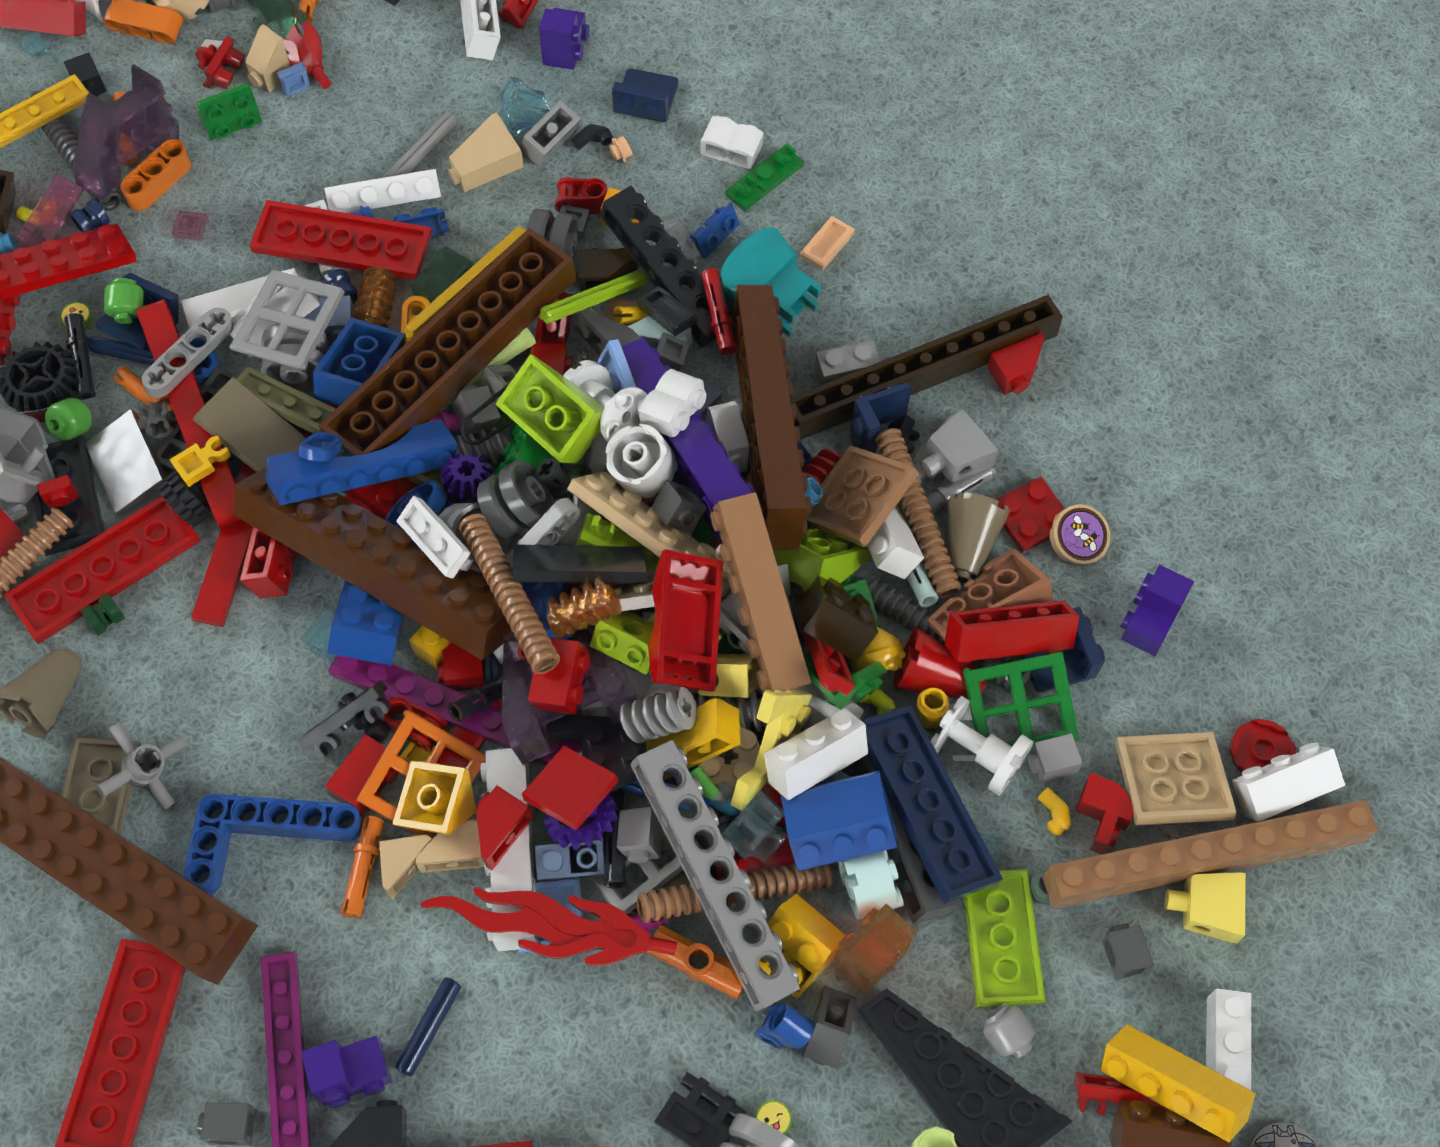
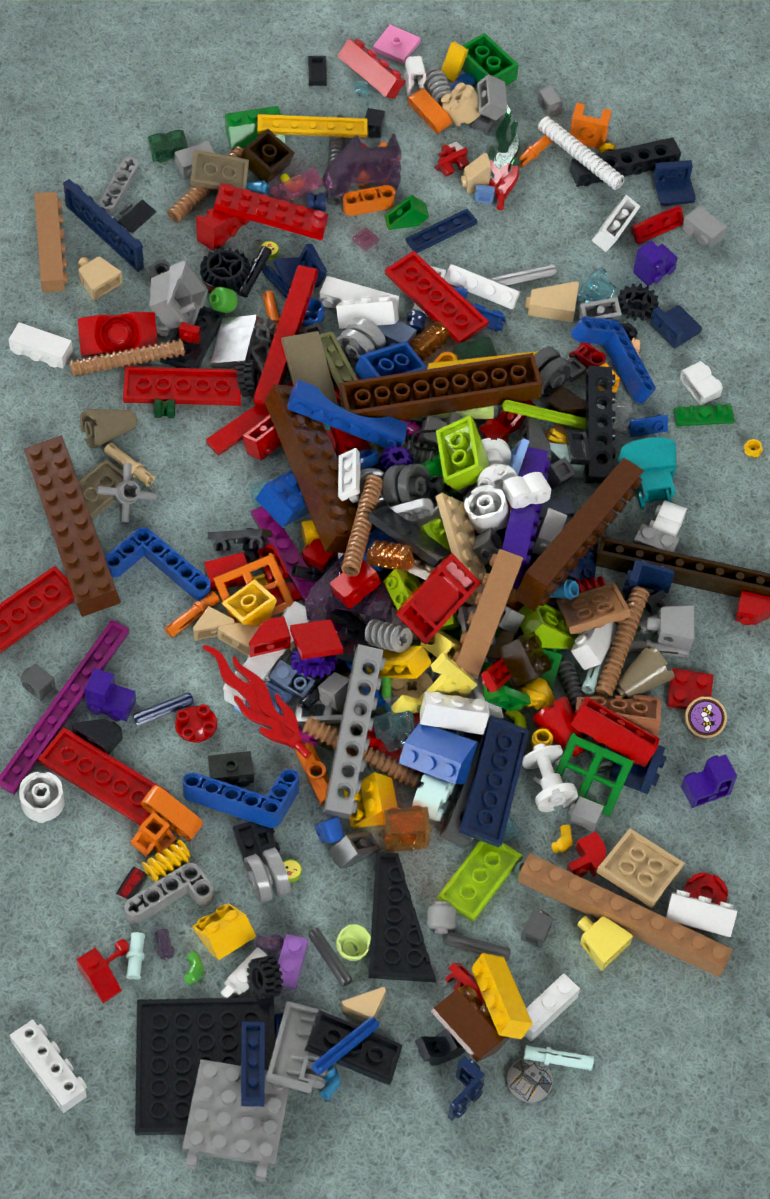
camera: 35 degrees right, 5 degrees down
bright green head [104,278,144,324] -> none
light grey beam [142,308,233,398] -> none
yellow plate [170,436,231,487] -> none
green bracket [196,83,262,141] -> none
light grey window [229,270,345,370] -> none
blue tile [299,432,343,461] -> none
red pin [701,268,738,355] -> none
light nougat tile [800,216,855,271] -> none
none -> tan pin [104,443,155,486]
none -> red dish [175,704,218,743]
none -> blue beam [182,769,299,828]
none -> pearl dark grey brick [208,751,254,787]
none -> green slope [384,195,429,230]
none -> dark blue tile [405,208,478,253]
none -> dark grey axle [445,932,511,961]
none -> light aqua pin [524,1045,594,1071]
none -> blue beam [571,317,656,404]
none -> black gear [618,283,659,321]
none -> white brick [649,500,687,537]
none -> yellow plate [743,439,763,458]

